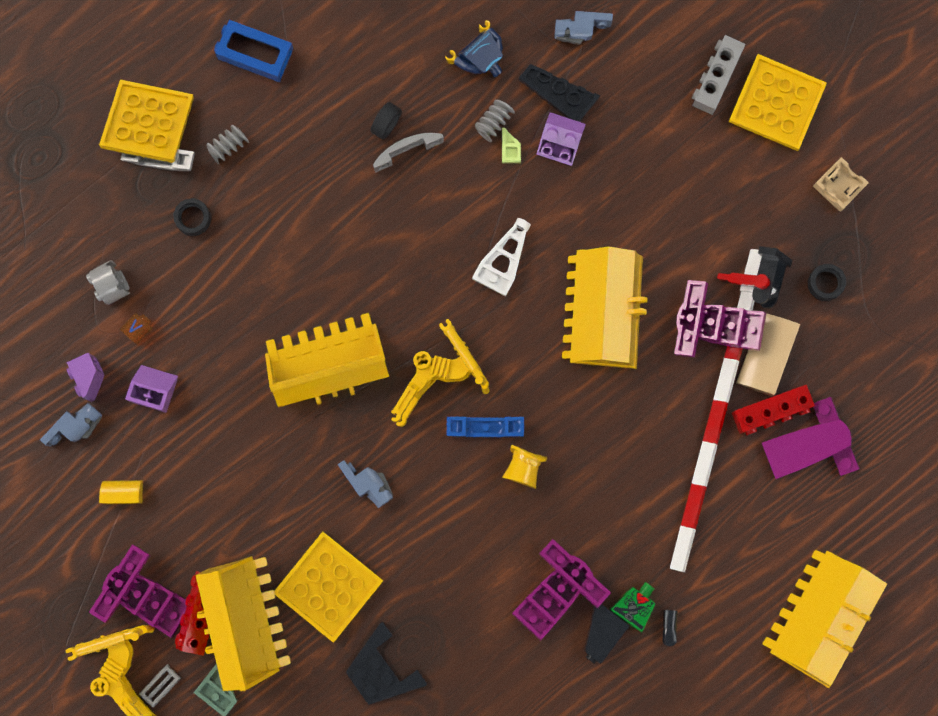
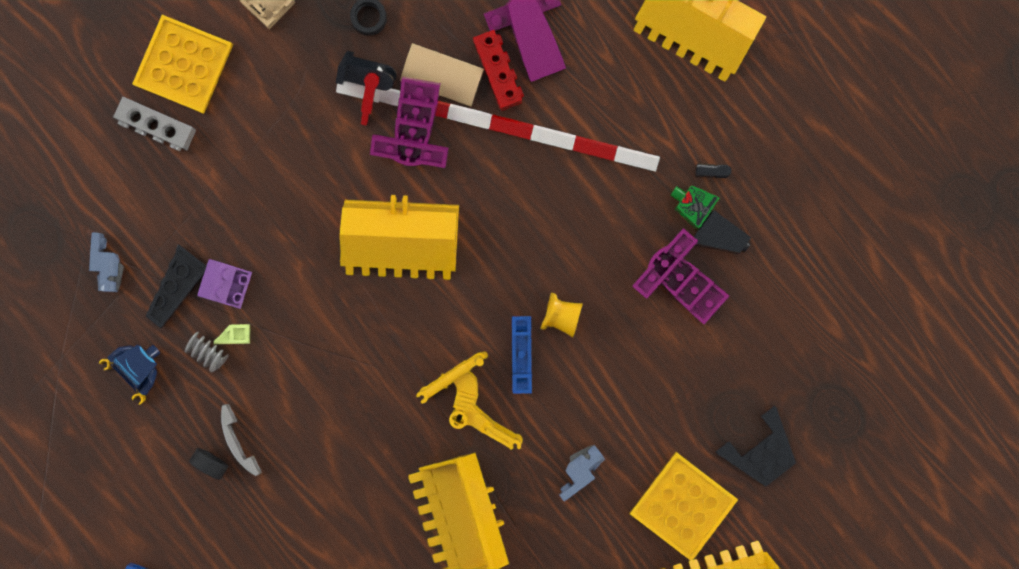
camera: 90 degrees left, 5 degrees up
white plate [472,218,531,297] -> none

